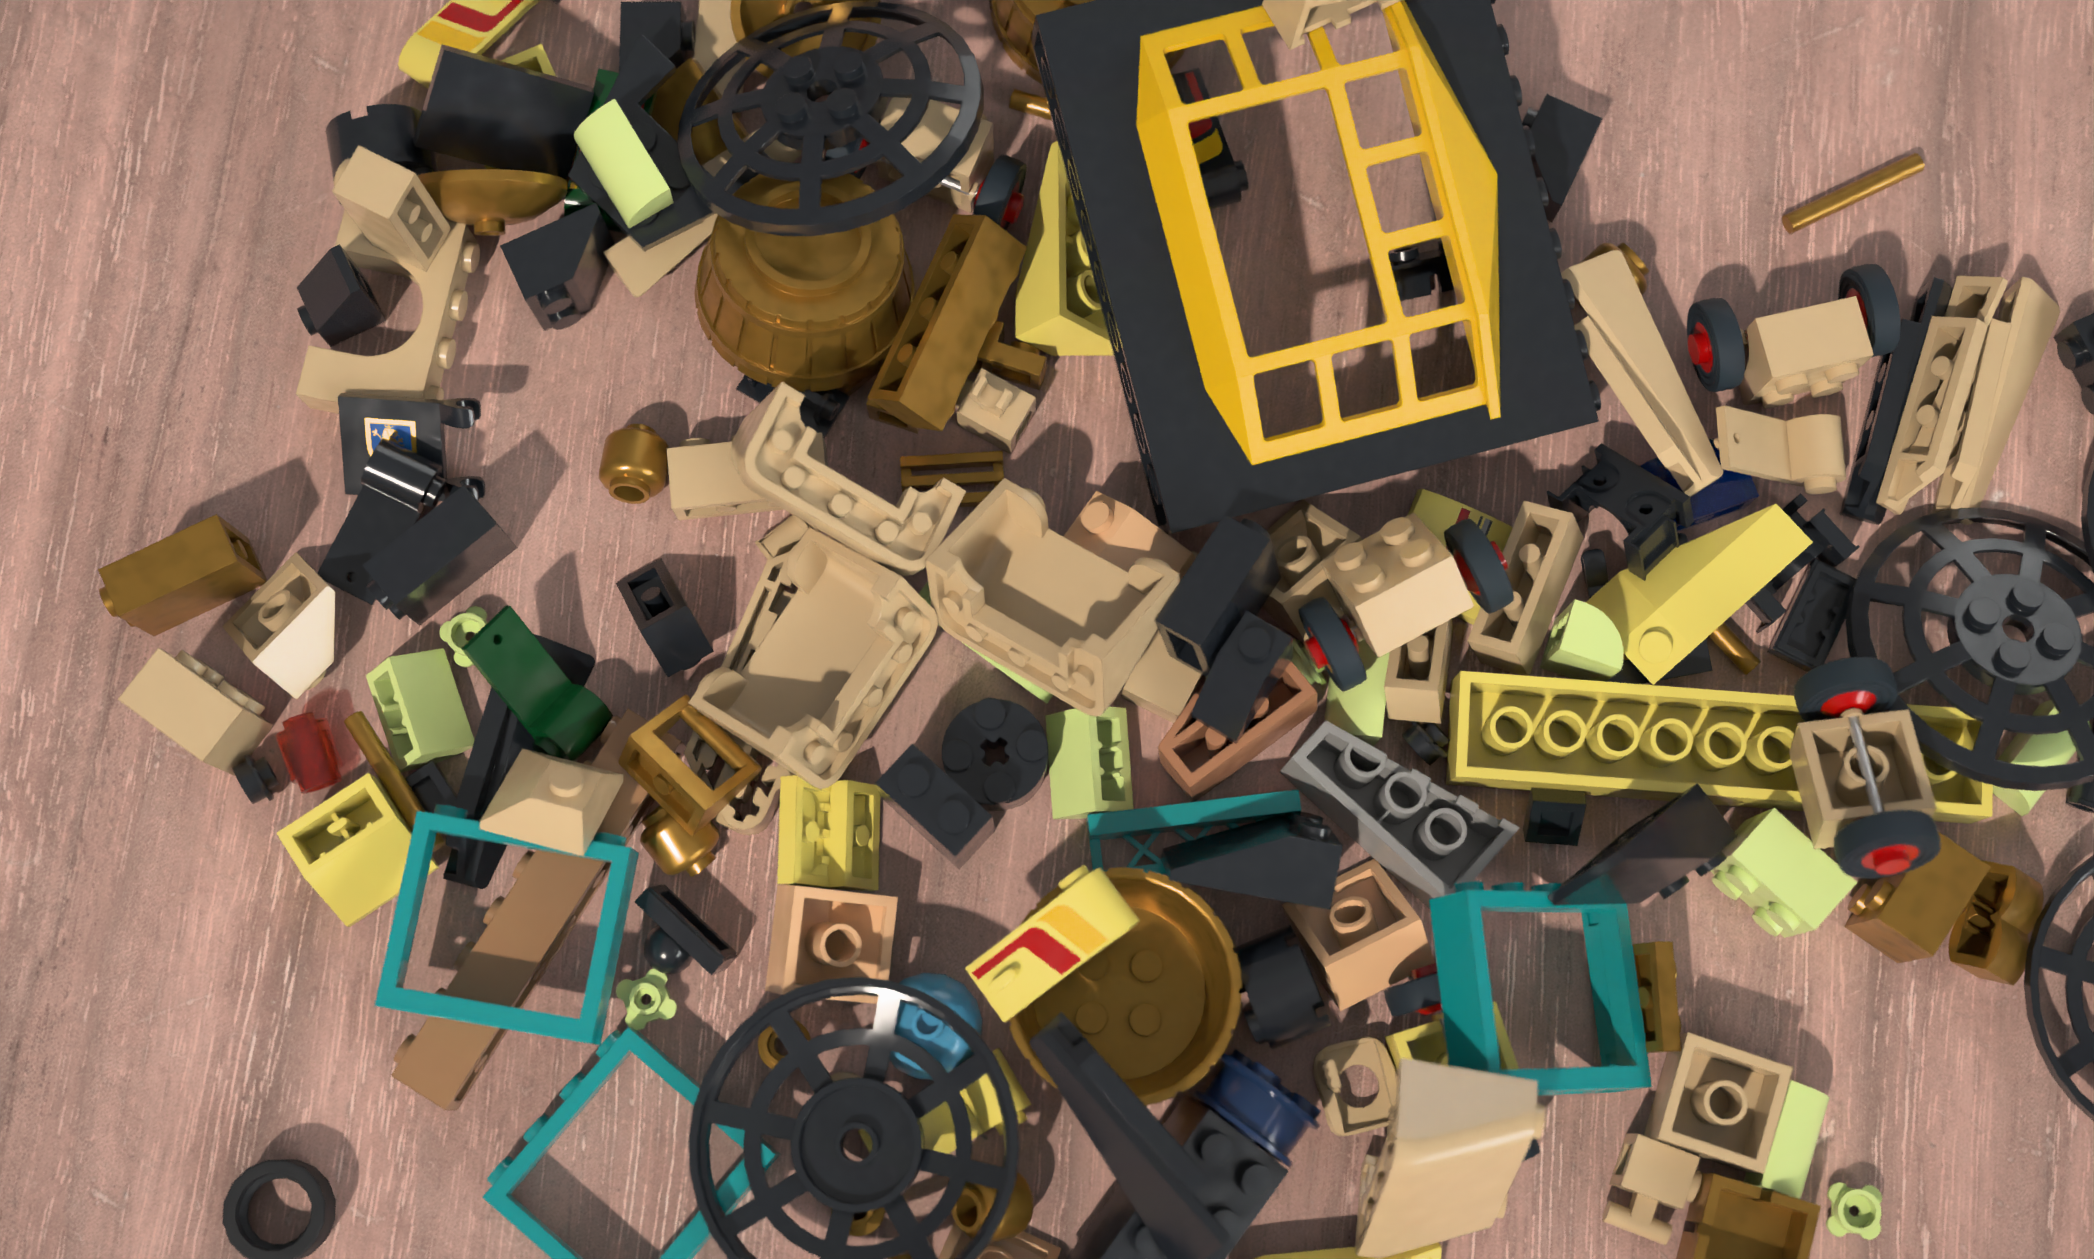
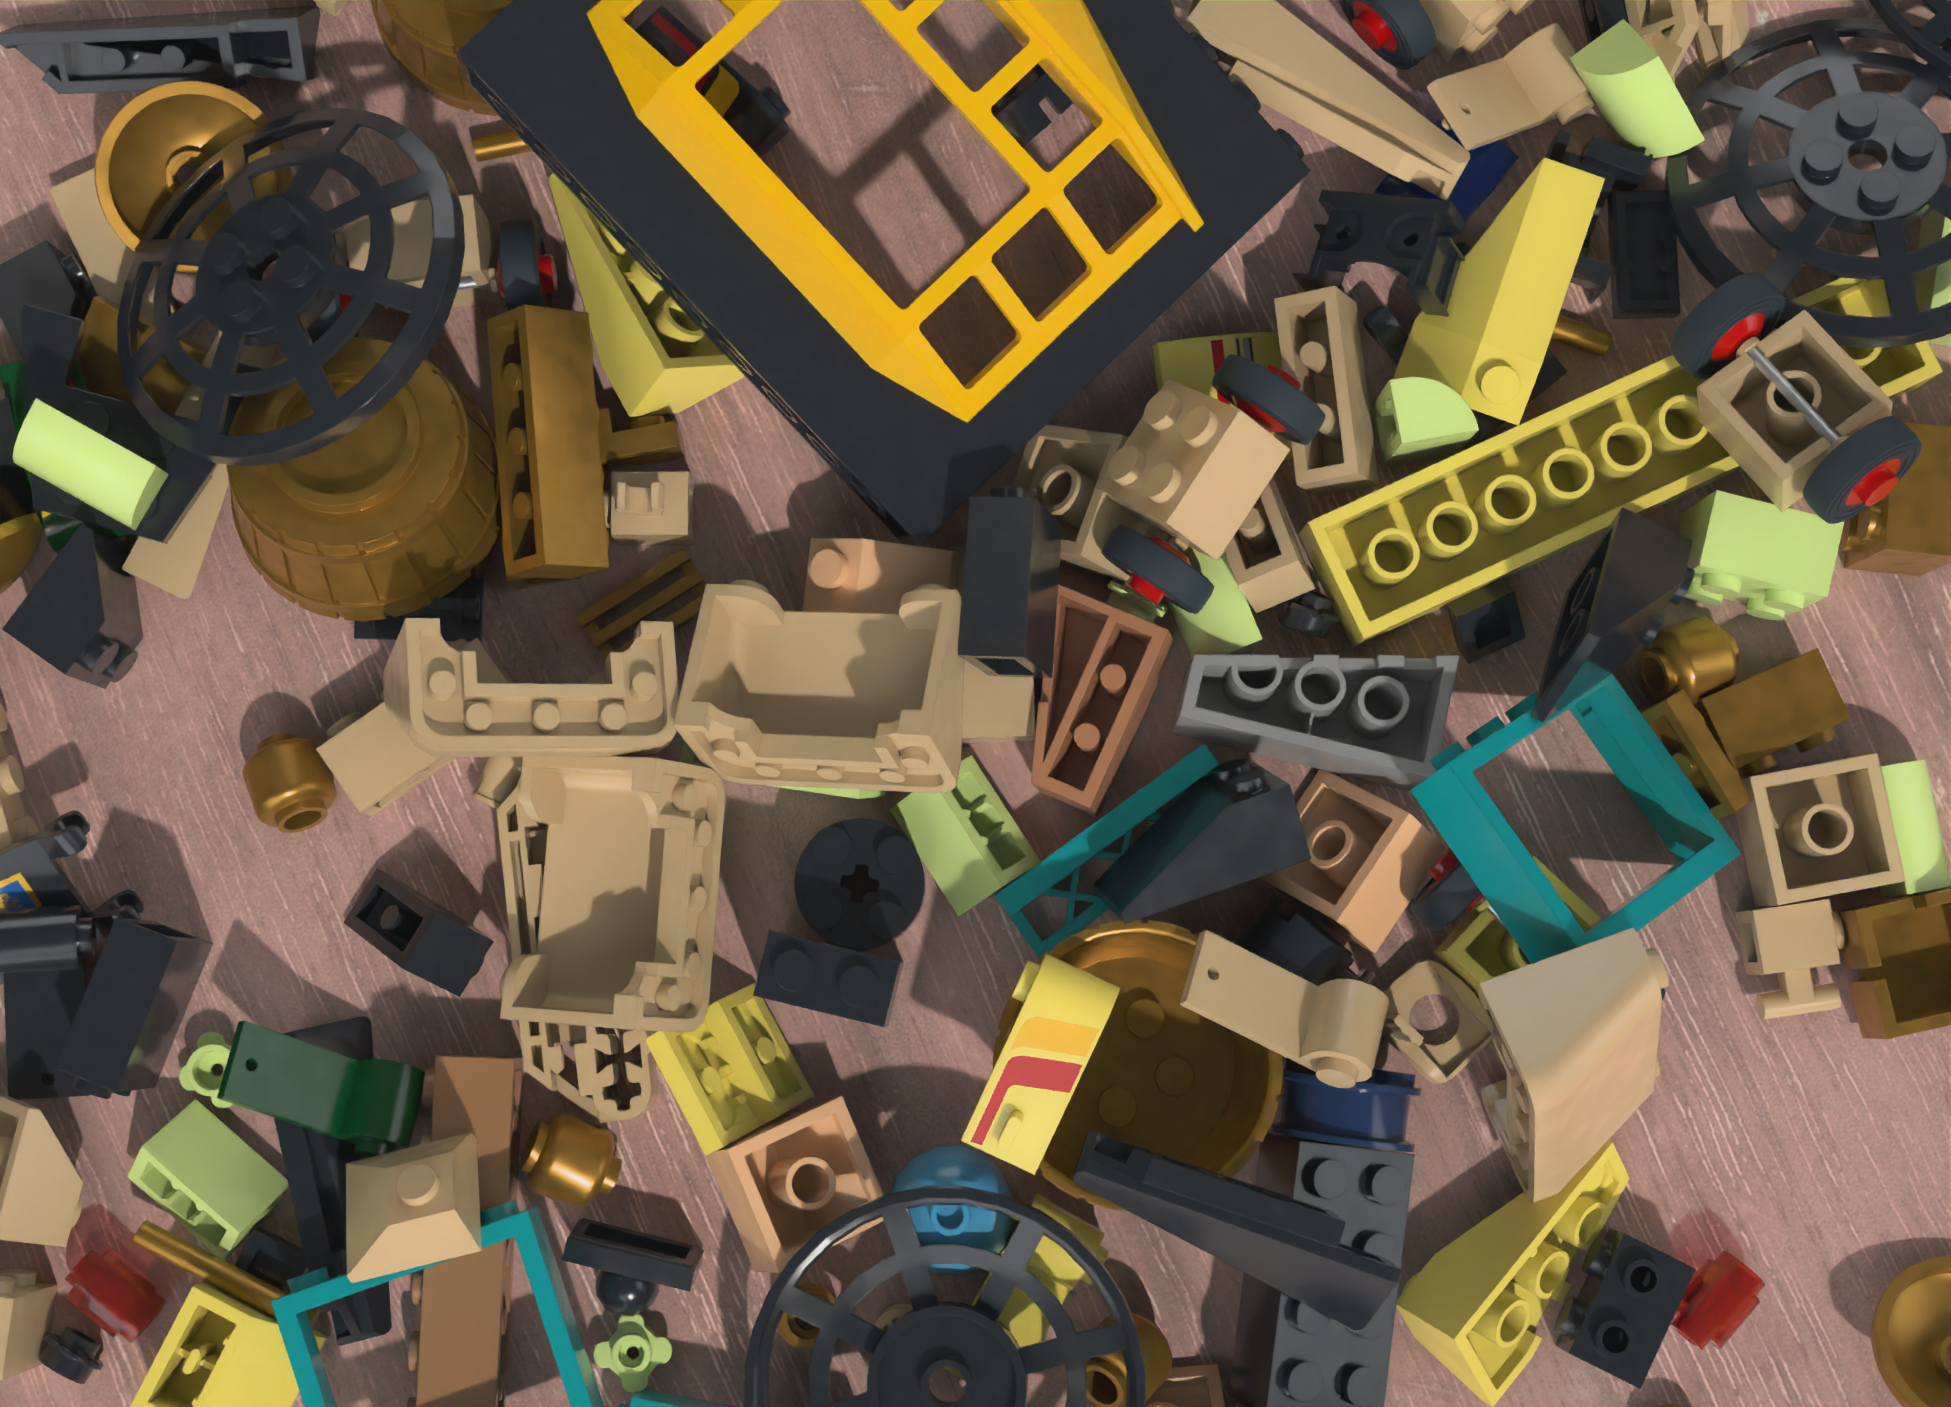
camera: 30 degrees left, 5 degrees up
pearl gold tile [617,694,761,836] -> none
black slope [1191,611,1293,744] -> none
none -> tan door [1180,930,1389,1088]
none -> yellowish green brick [1570,19,1705,158]
none -> pearl gold head [1638,617,1739,705]
none -> pearl gold brick [1694,648,1851,779]

